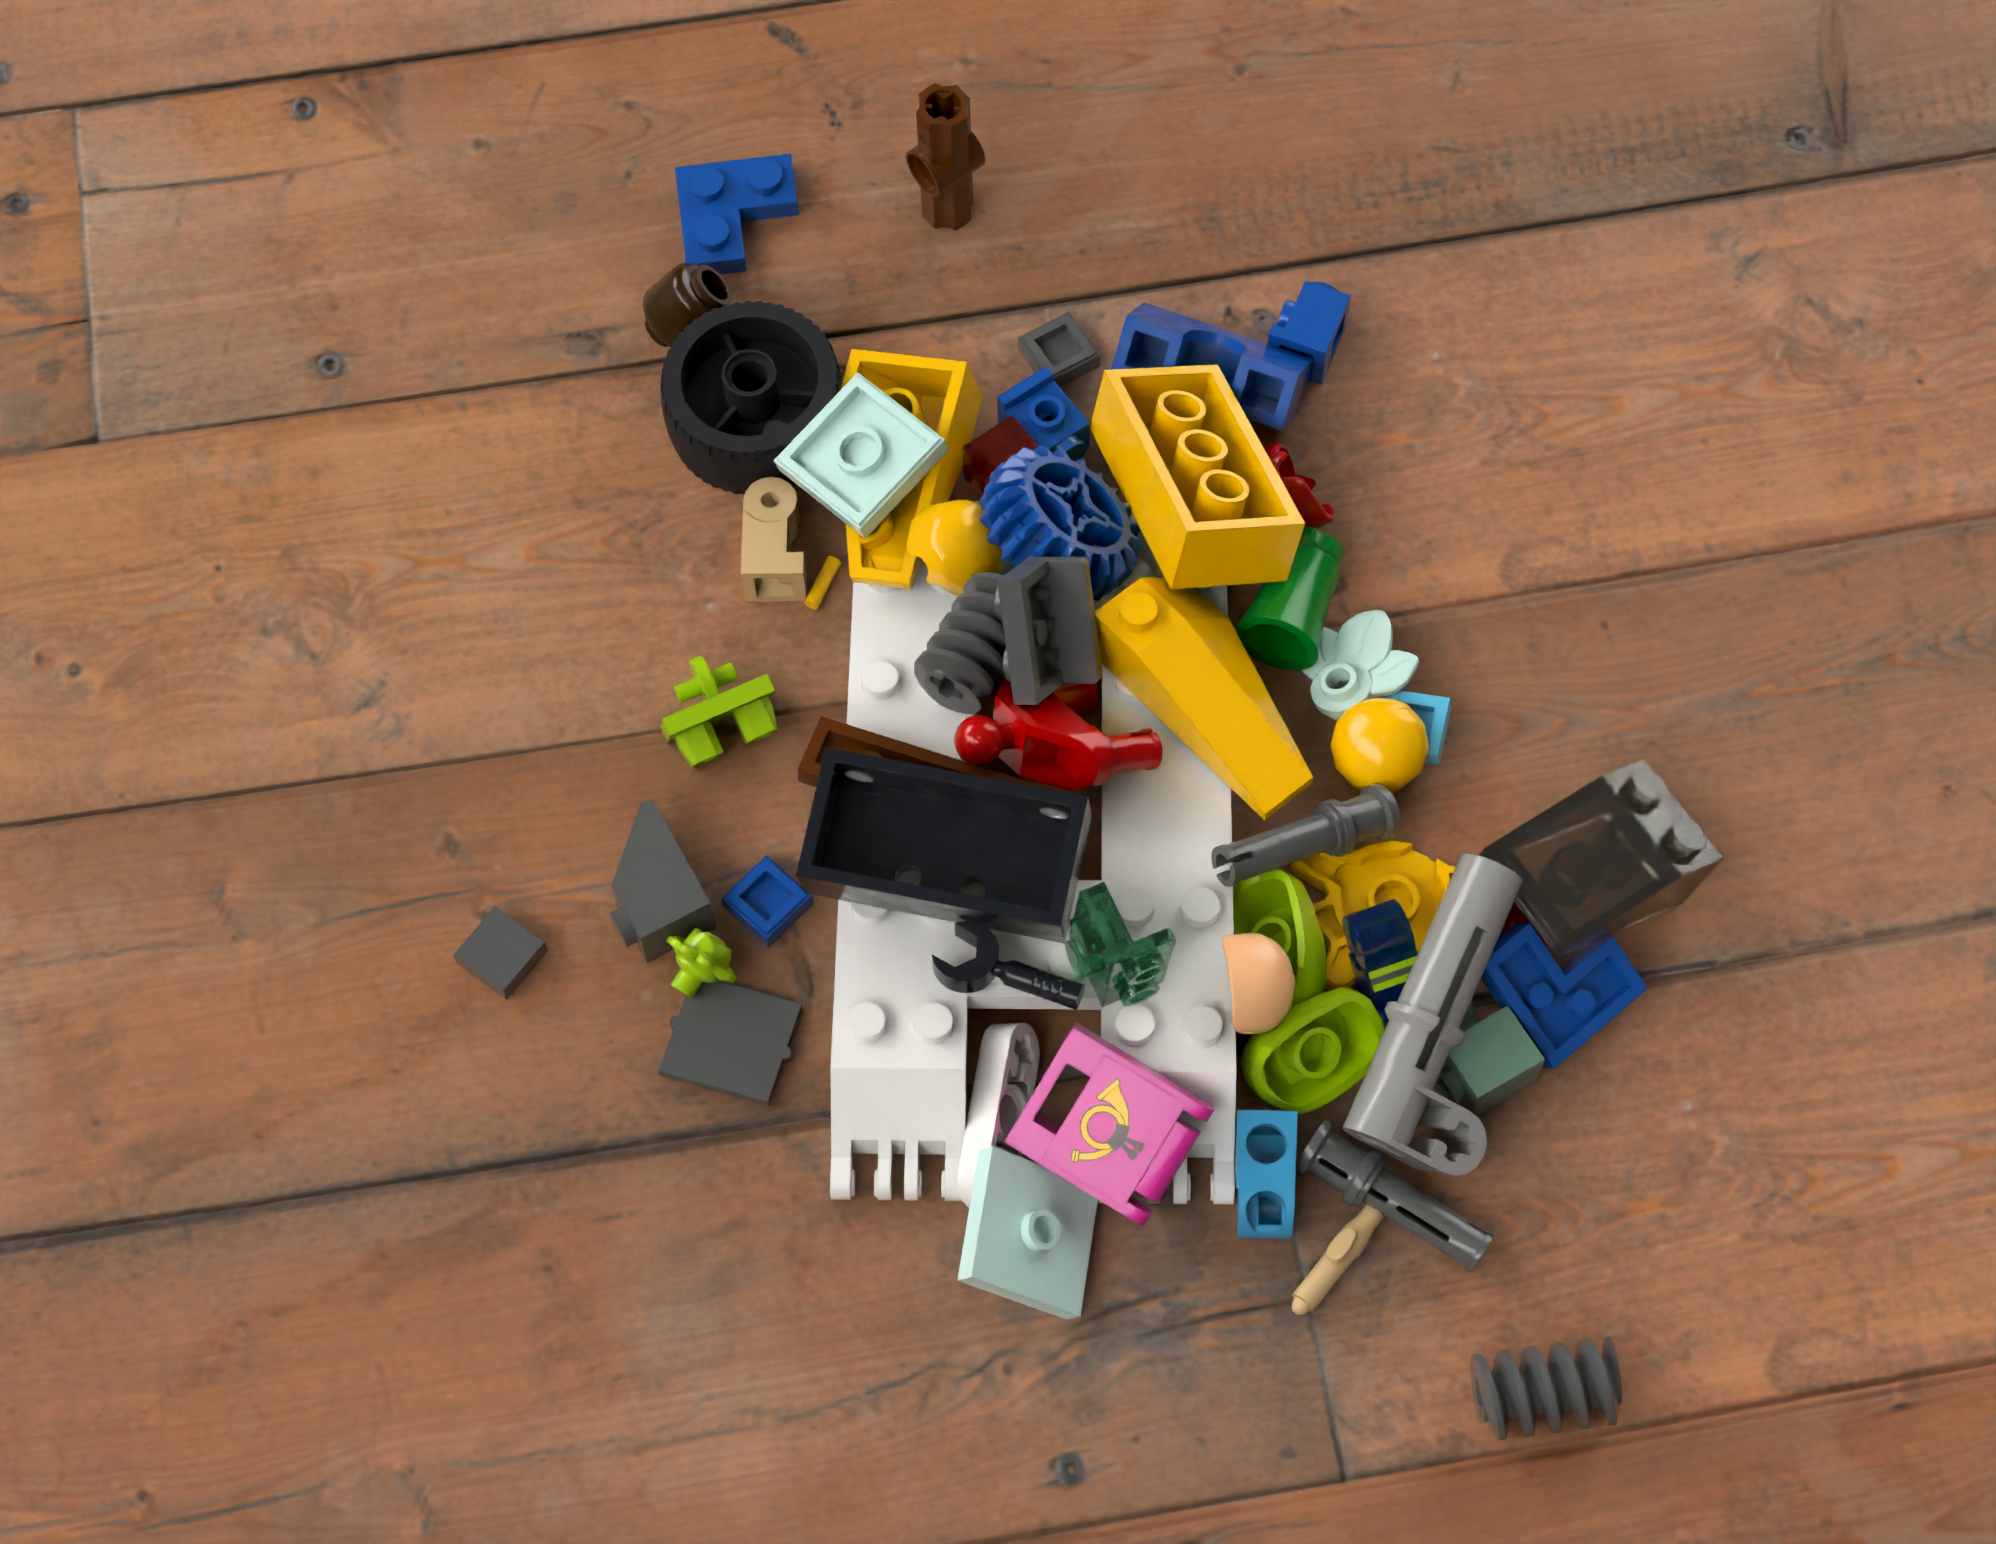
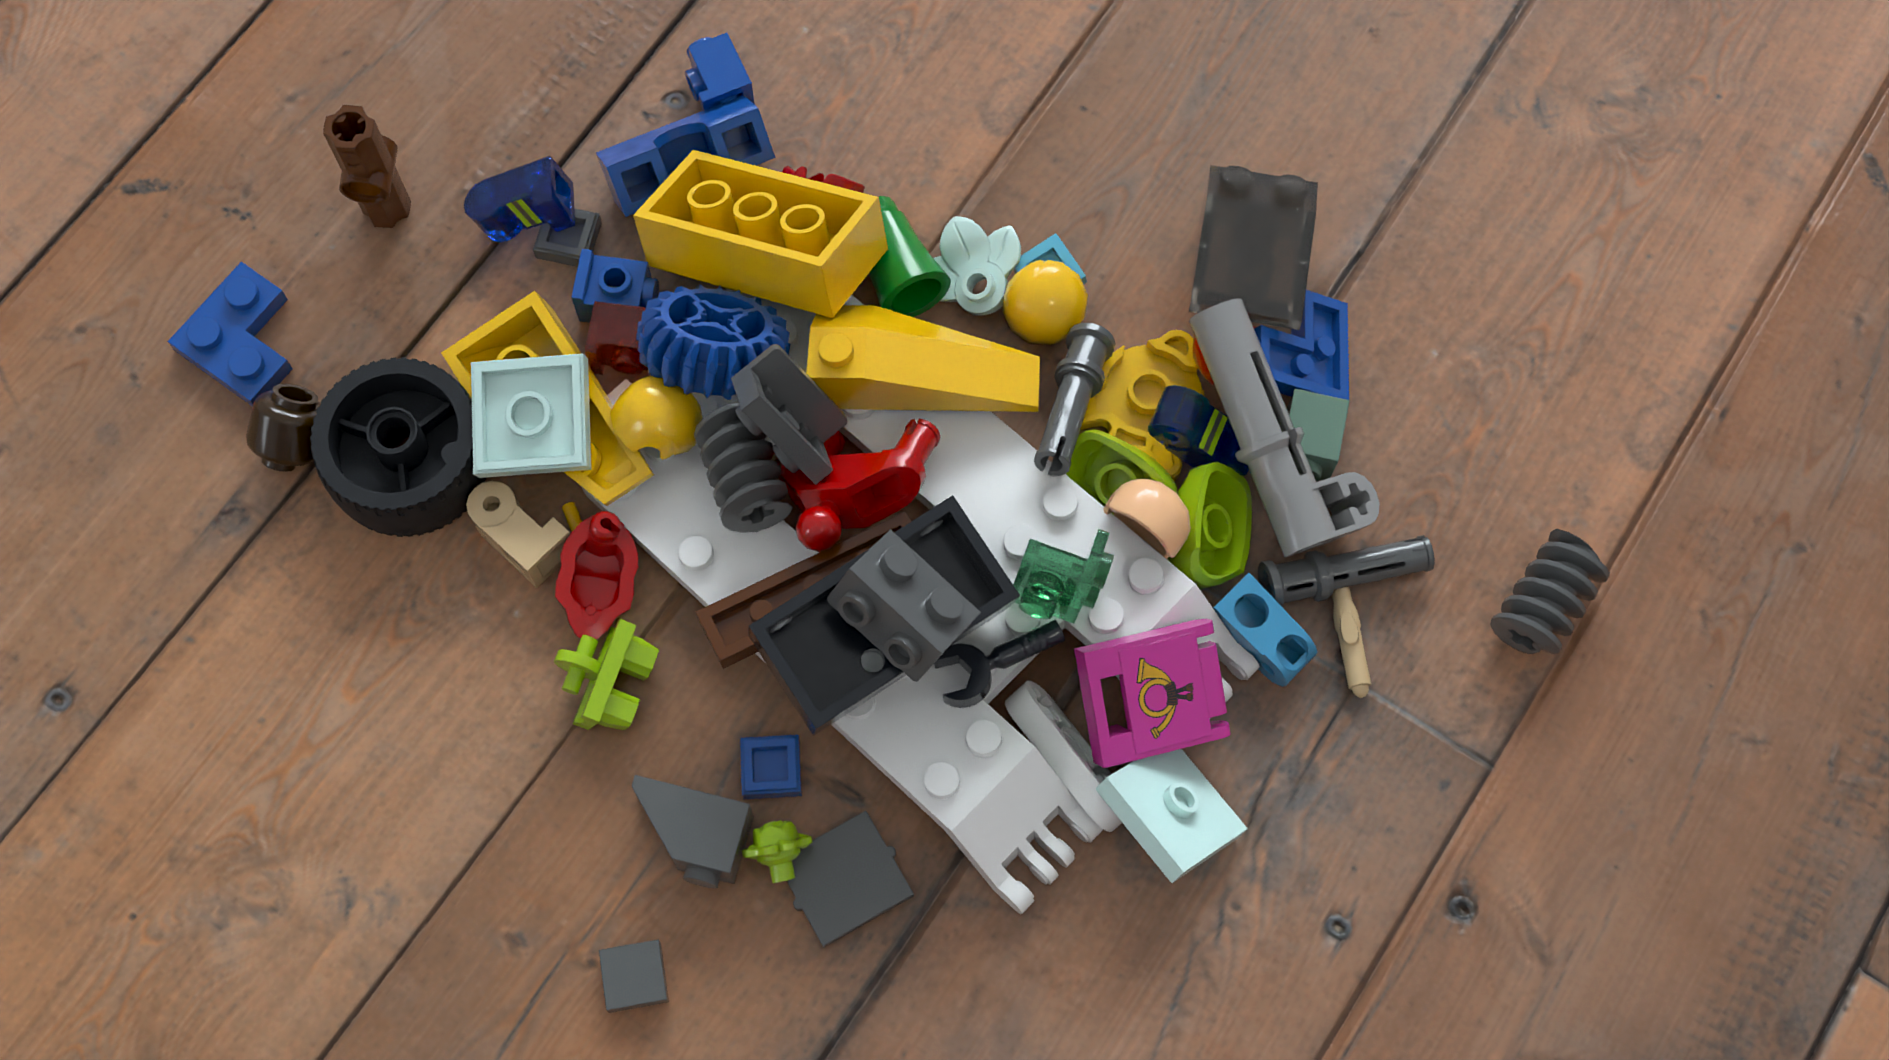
camera: 50 degrees left, 5 degrees up
none -> clear blue leg [464,156,575,242]
none -> red arm [555,511,638,639]
none -> dark grey bracket [827,529,981,682]

